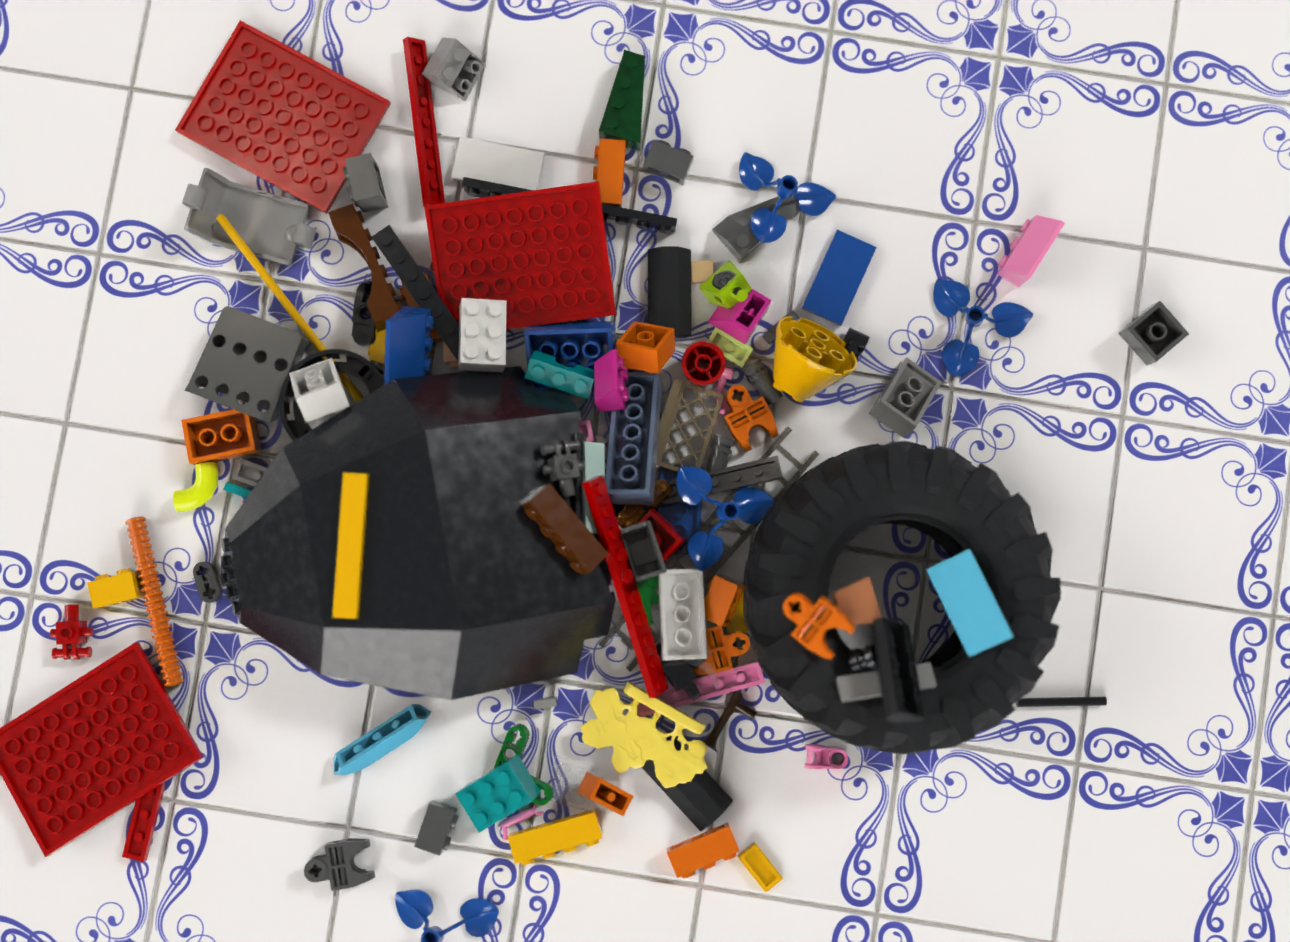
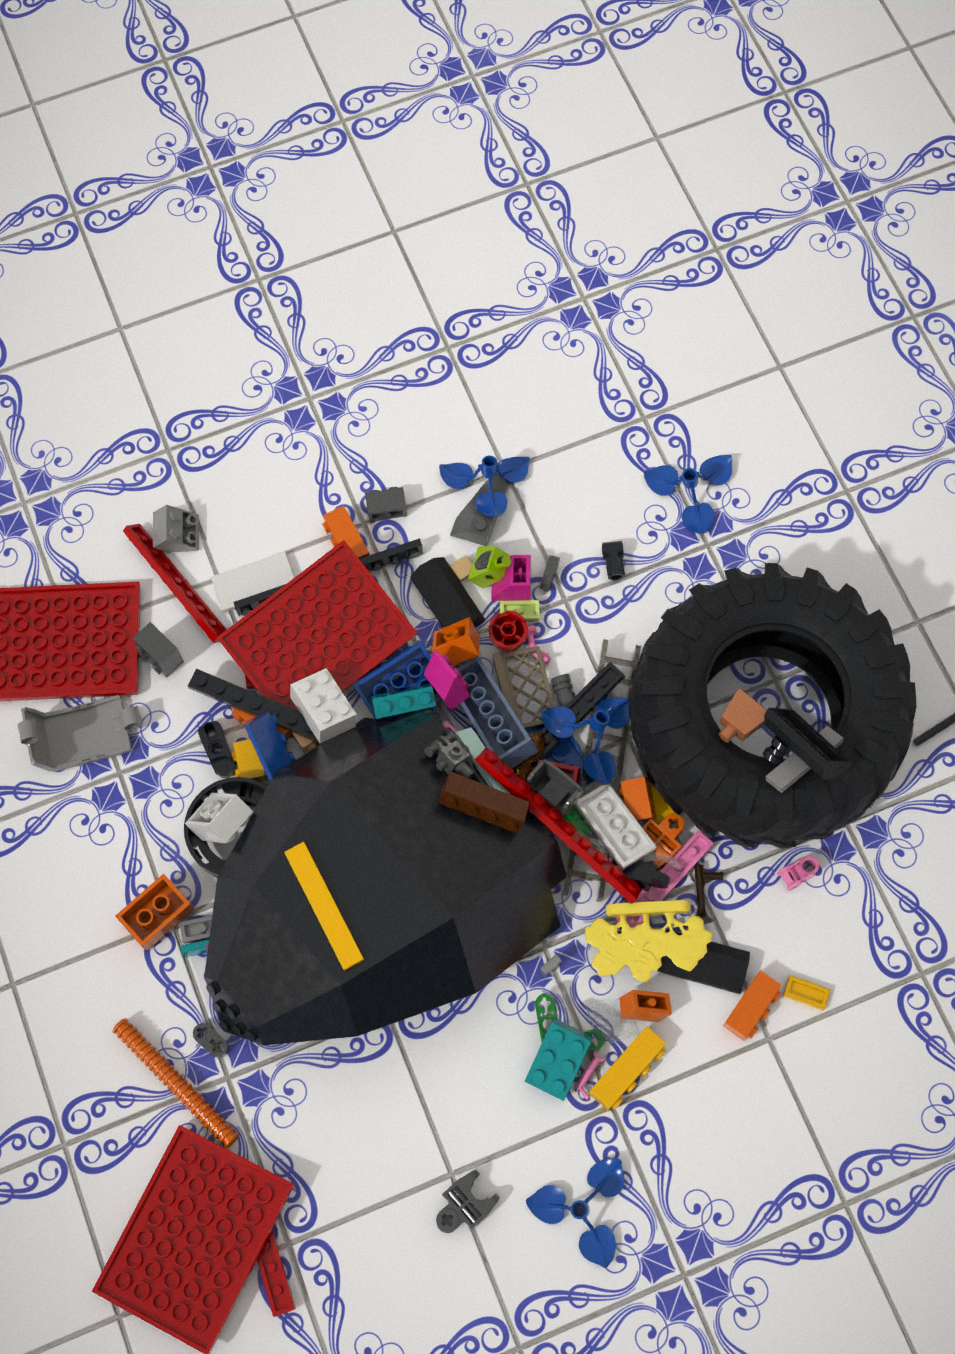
camera: 25 degrees left, 15 degrees down
red piece [50,604,94,660] -> none
yellow brick [87,568,144,609] -> none
neon yellow cylinder [173,462,219,512] -> none
dark grey piece [185,306,307,423] -> none
yellow piece [216,214,364,402] -> none
reddish brown arch [328,204,402,332] -> none
medium azure brick [333,704,431,775] -> none
dark grey brick [414,800,459,856] -> none
dark green wedge [599,50,645,151] -> none
orange piece [723,385,778,452] -> none
dark grey axle [743,359,783,405] -> none
yellow cone [773,316,857,403] -> none
orange piece [783,593,856,660] -> none
blue tile [801,230,877,326] -> none
light grey slope [869,357,942,438] -> none
medium azure tile [926,549,1014,657] -> none
bright pink slope [997,215,1065,287] -> none
dark grey brick [1119,301,1189,366] -> none

